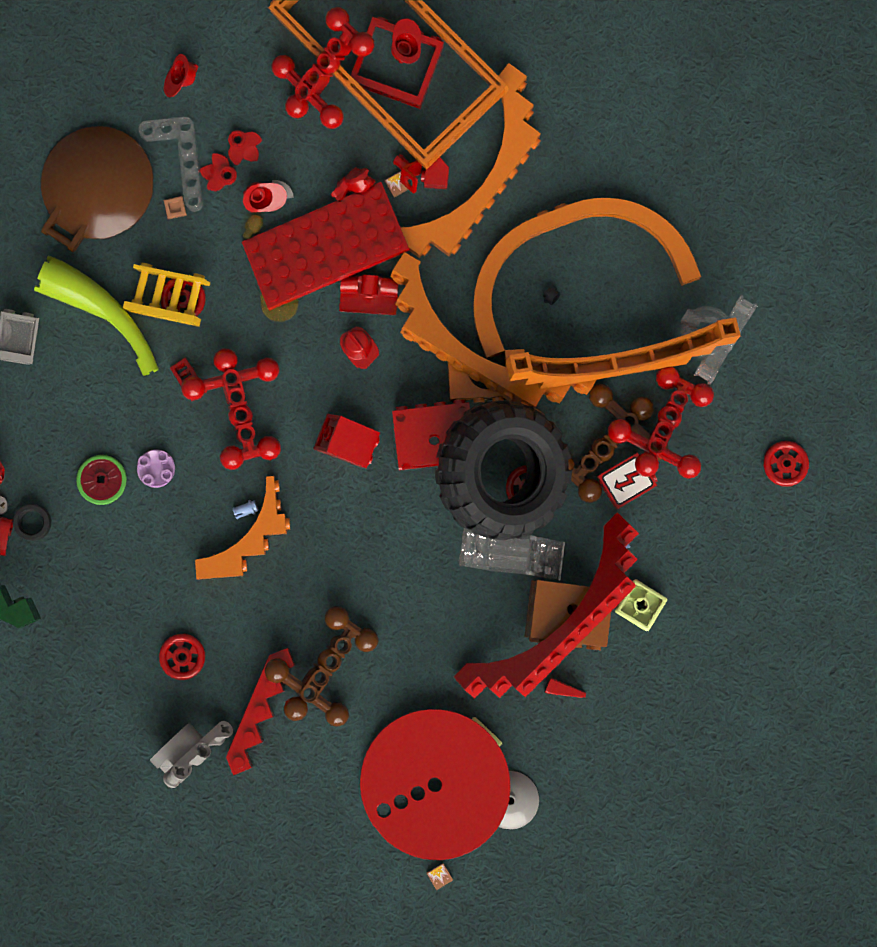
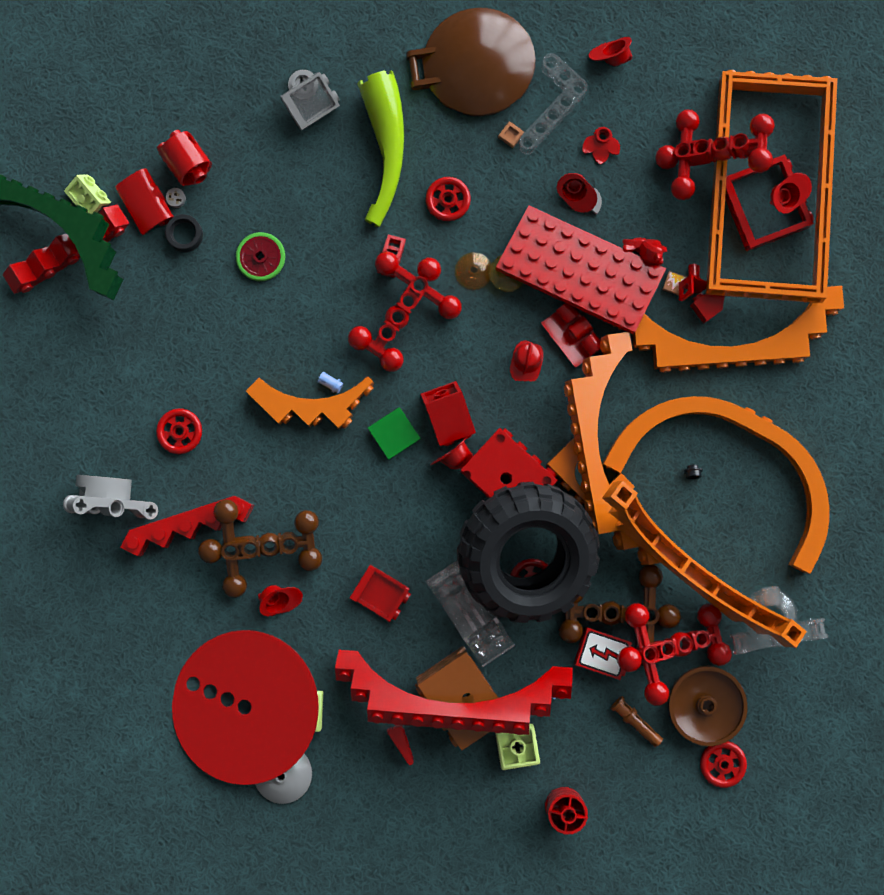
camera: 50 degrees right, 0 degrees up
yellow fence [123,263,210,327] -> none
lavender dish [137,450,175,488] -> none
red plate [199,153,237,191] -> none
clear yellow cylinder [242,214,263,239] -> none
tile [427,863,453,890] -> none
none -> red piece [258,585,303,616]
none -> red panel [350,564,411,622]
none -> green tile [368,407,421,460]
none -> red piece [430,437,473,469]
none -> clear orange dish [455,252,493,290]
none -> red cylinder [545,787,588,834]
none -> dark orange pin [610,696,663,747]
none -> reddish brown dish [668,666,748,746]

